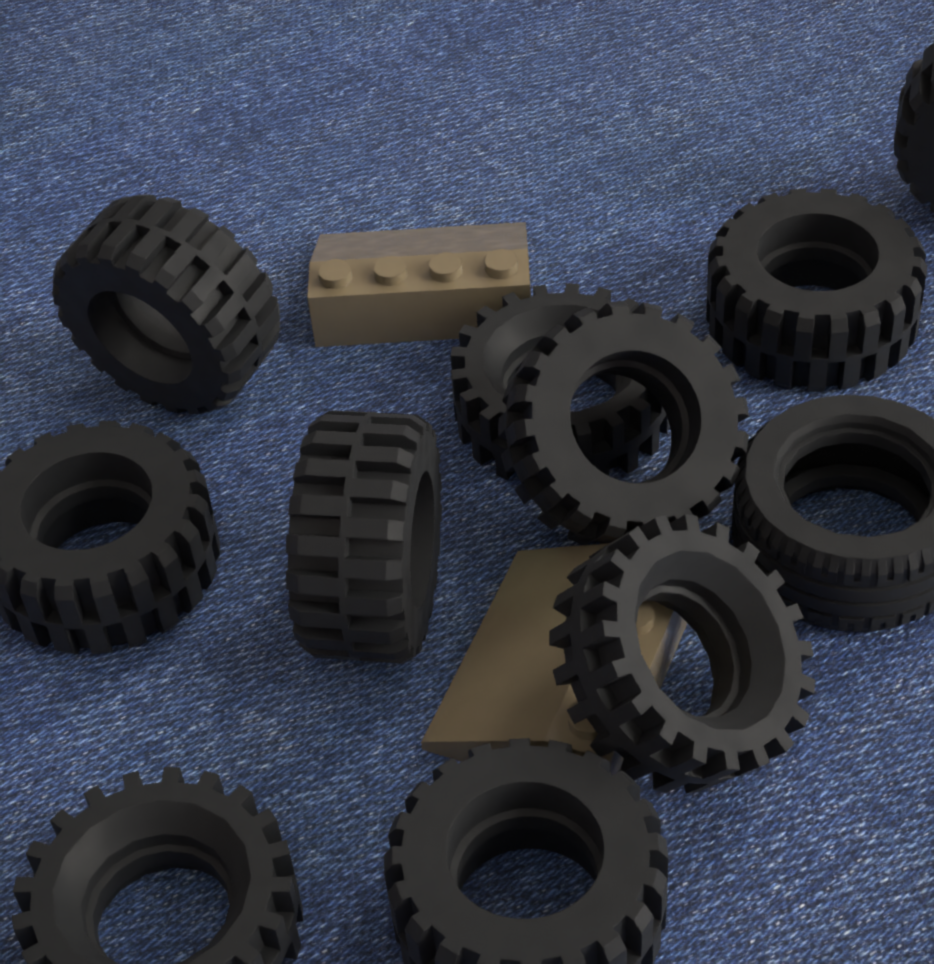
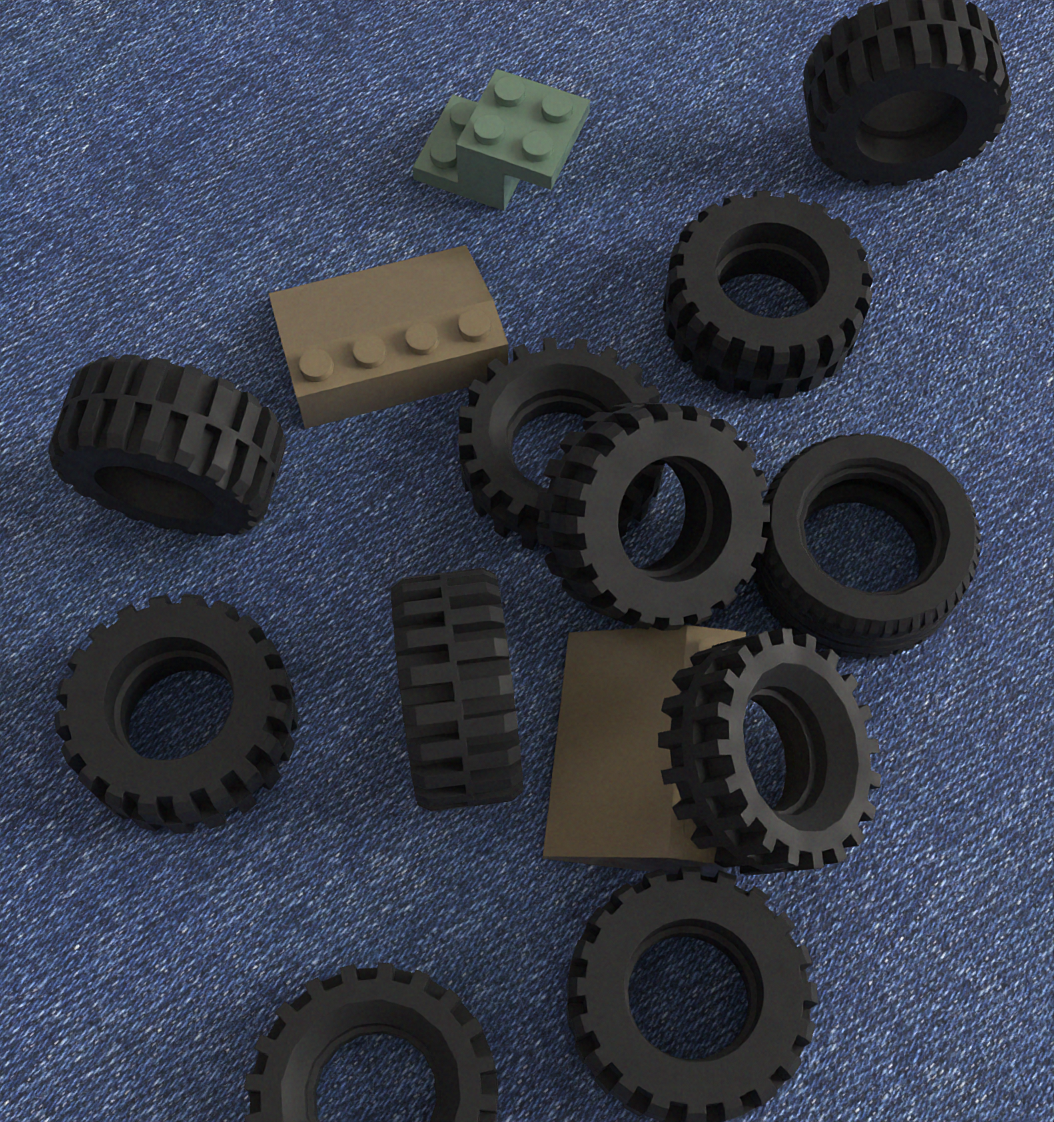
camera: 20 degrees left, 20 degrees up
none -> sand green bracket [413,69,590,211]

